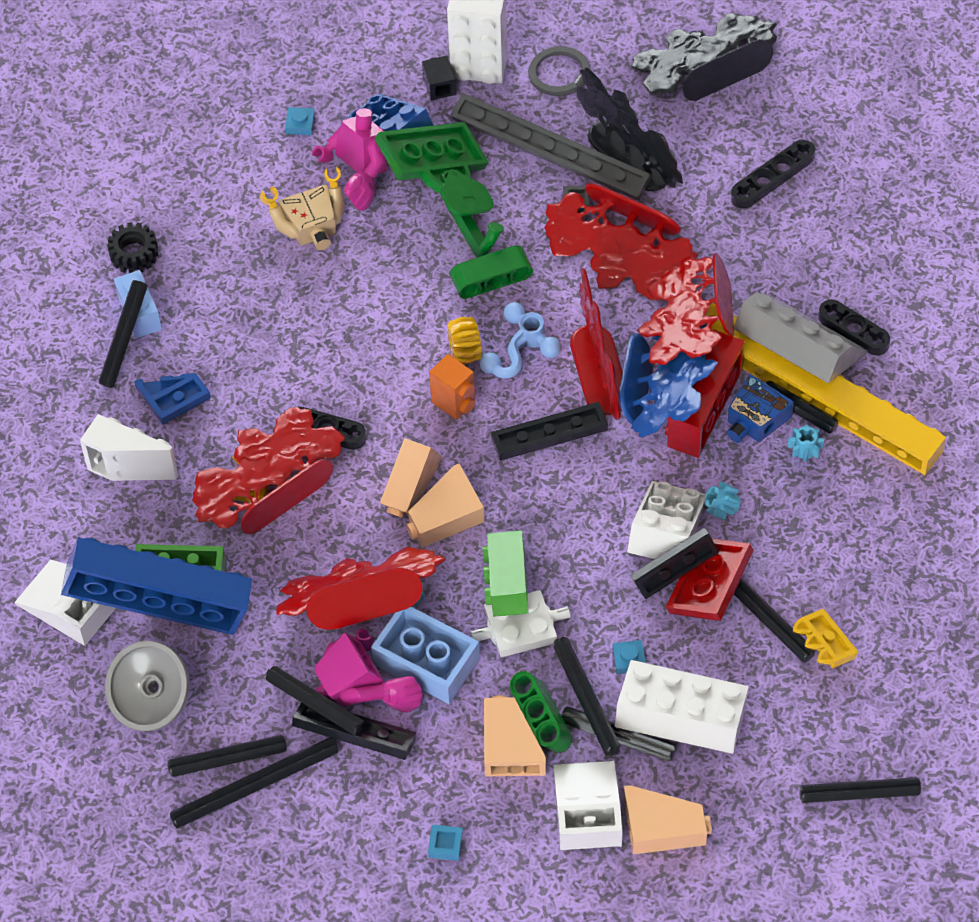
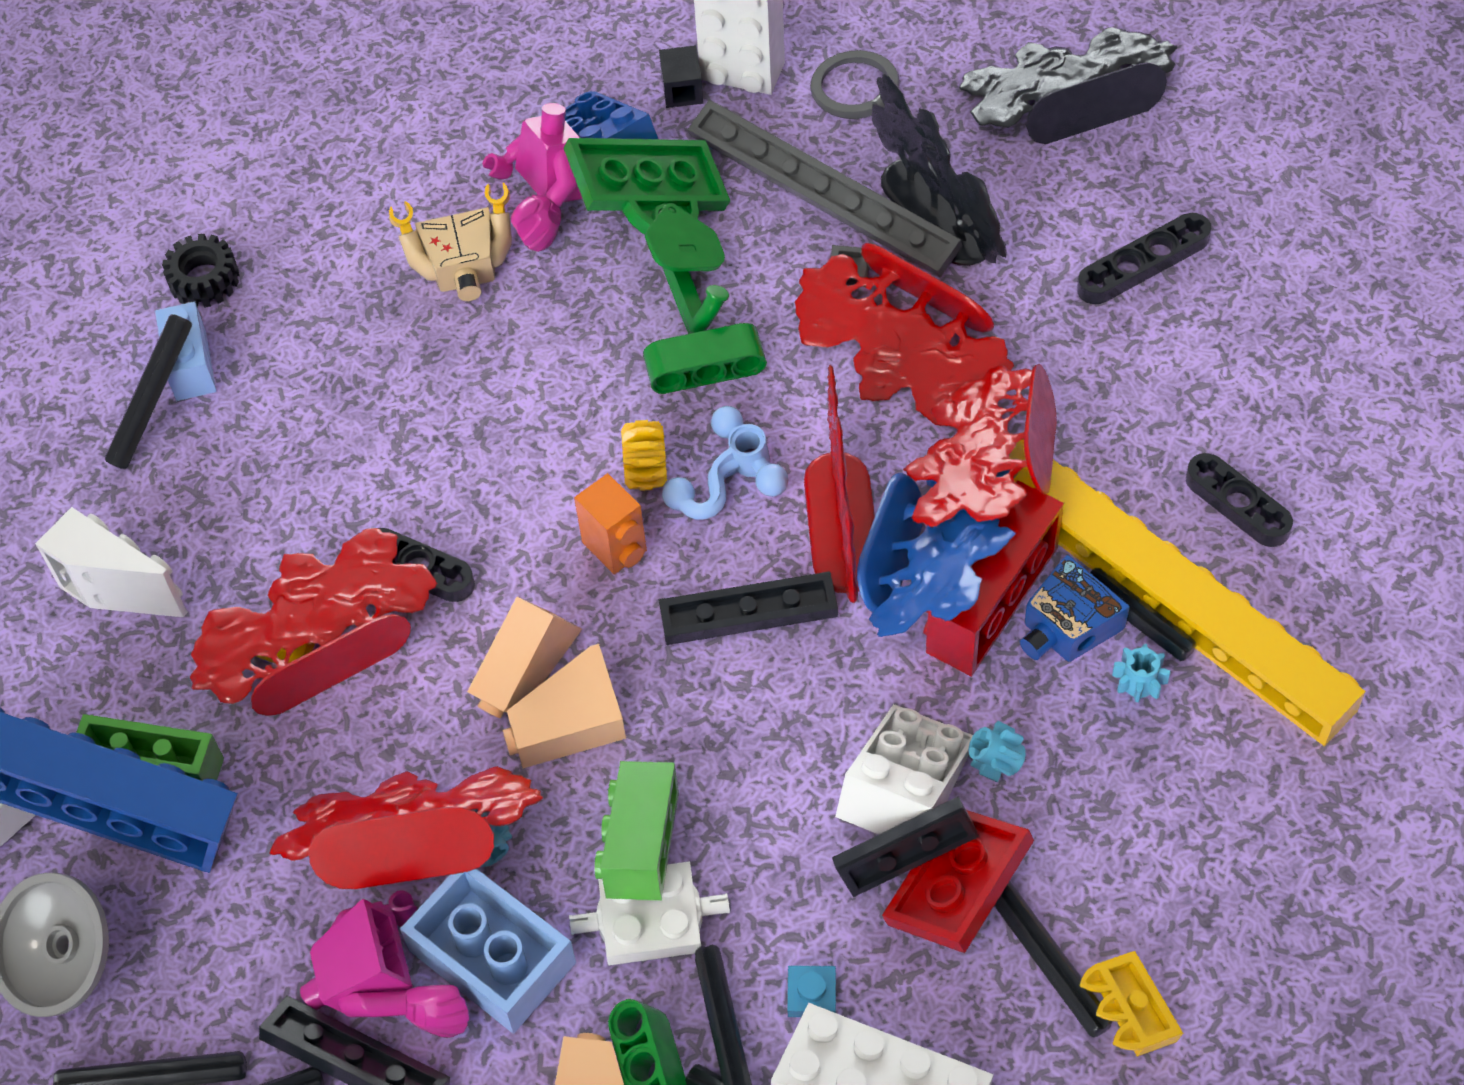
camera: 10 degrees right, 0 degrees up
blue wing [134,373,211,425] -> none
black axle [266,666,364,735] -> none
dark azure plate [285,107,315,135] -> none
light grey slope [734,292,868,383] -> none

